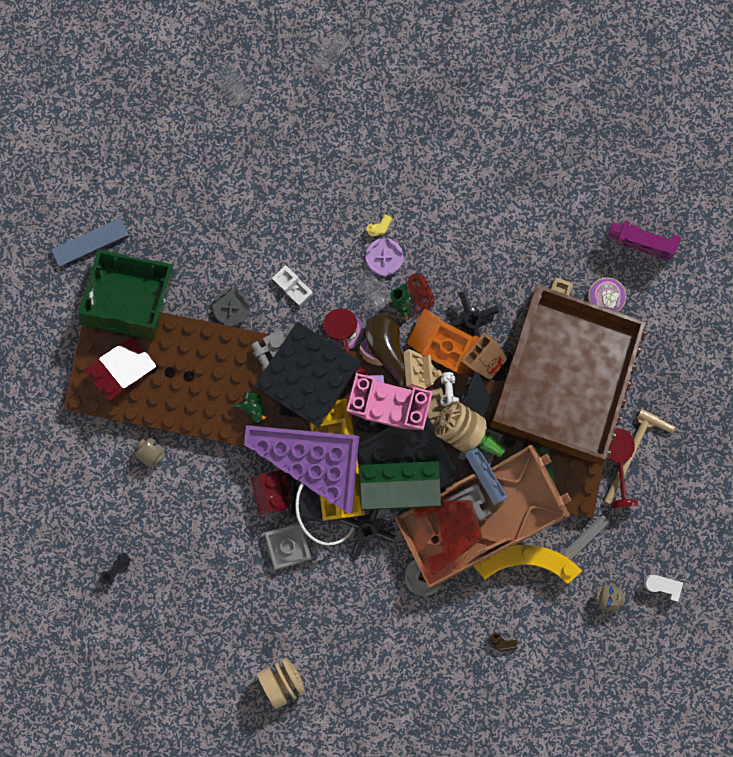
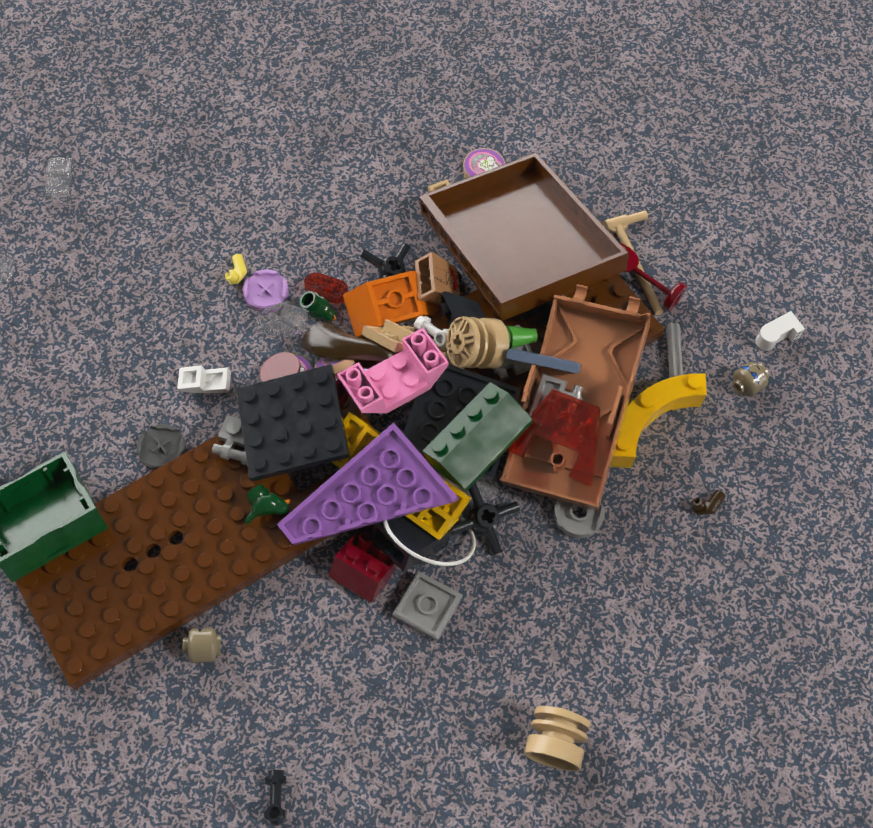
camera: 45 degrees left, 20 degrees down
slope [85,336,157,403] -> none
magenta hips [607,221,681,261] -> none

